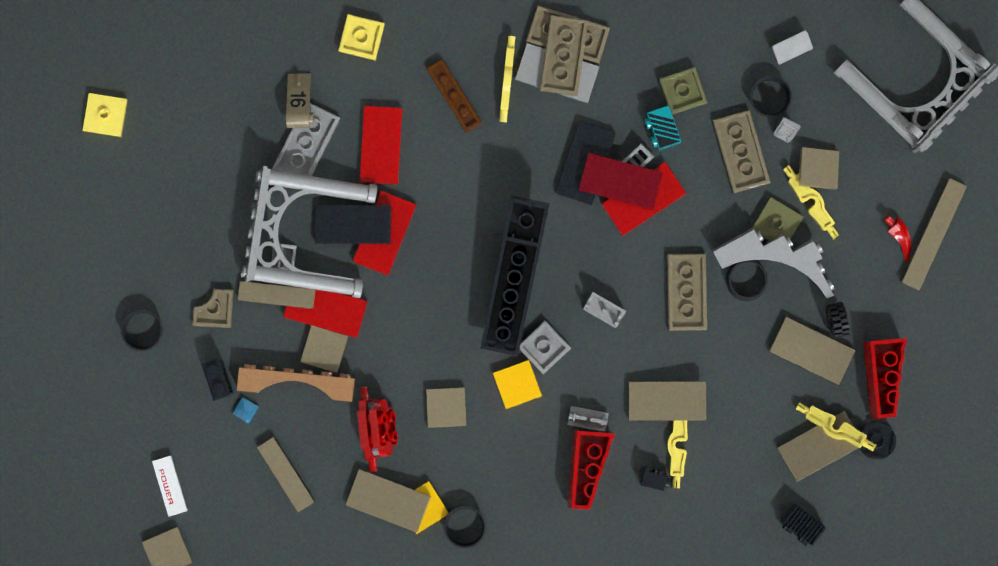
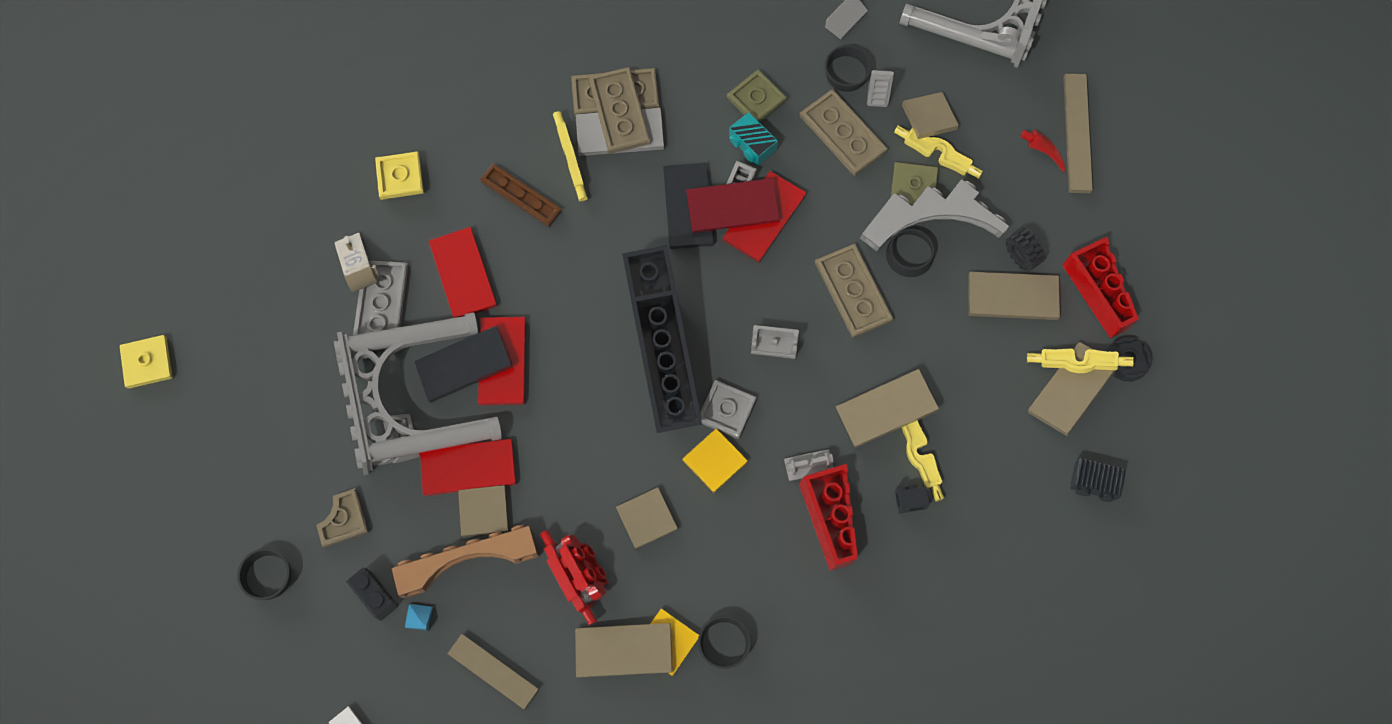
camera: 25 degrees left, 15 degrees down
dark tan tile [238,281,316,309] -> none

